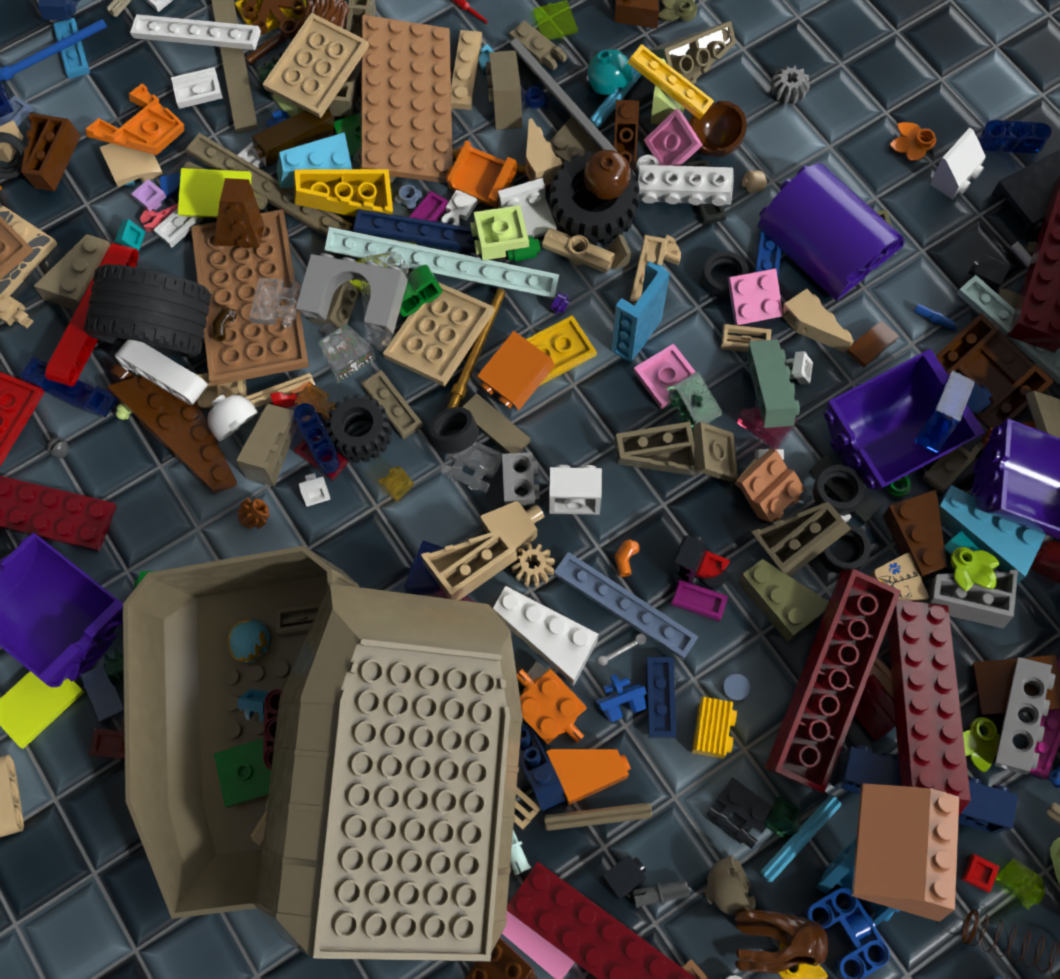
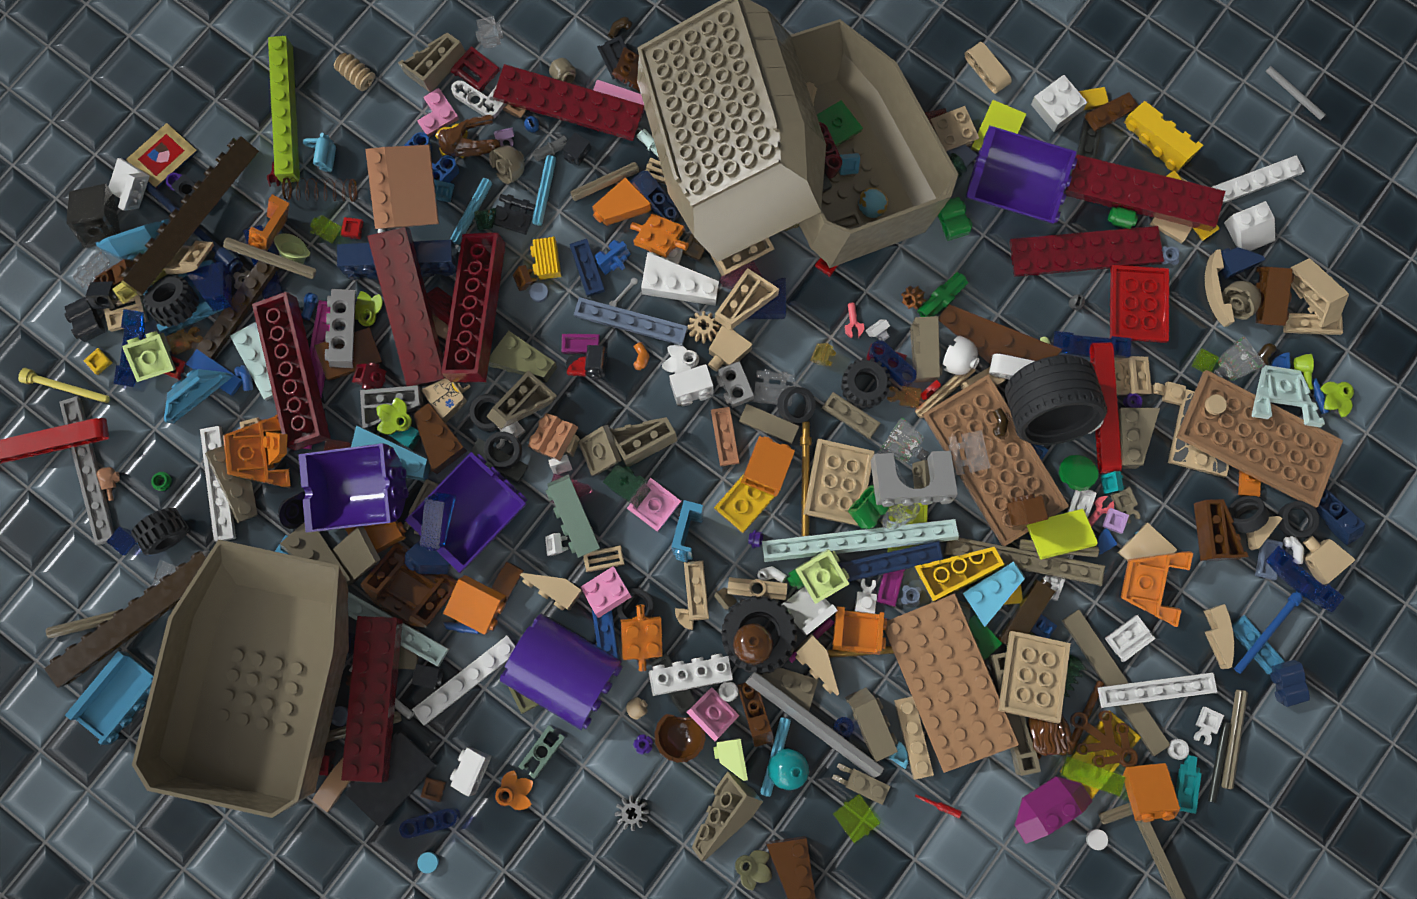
camera: 160 degrees right, 10 degrees up
yellow tile [627,44,714,119] -> none
none -> dark red brick [352,363,386,390]
none -> white plate [412,636,515,726]
none -> medium azure tile [417,852,439,873]
none -> reddish brown tile [420,777,447,802]
none -> orange brick [443,575,506,635]
none -> lavender tile [494,127,514,146]
none -> reddish brown tile [513,265,537,291]
none -> sand green piece [518,725,567,779]
none -> blue hinge [524,116,539,133]
none -> medium azure axle [532,155,556,226]
none -> orange plate [621,604,662,671]
none -> dark purple plate [633,734,653,755]
none -> white plate [662,345,699,374]
none -> nougat plate [711,407,739,467]
none -> white arm [757,566,787,583]
none -> coral bar [844,303,864,339]
none -> green piece [917,272,969,317]
none -> tan hinge [931,106,979,152]
none -> green tile [1059,455,1098,491]
none -> dark tan plate [1110,487,1141,524]
none -> tan slope [1114,356,1152,396]
none -> dark purple plate [1123,393,1142,408]
none -> tan slope [1204,604,1234,669]

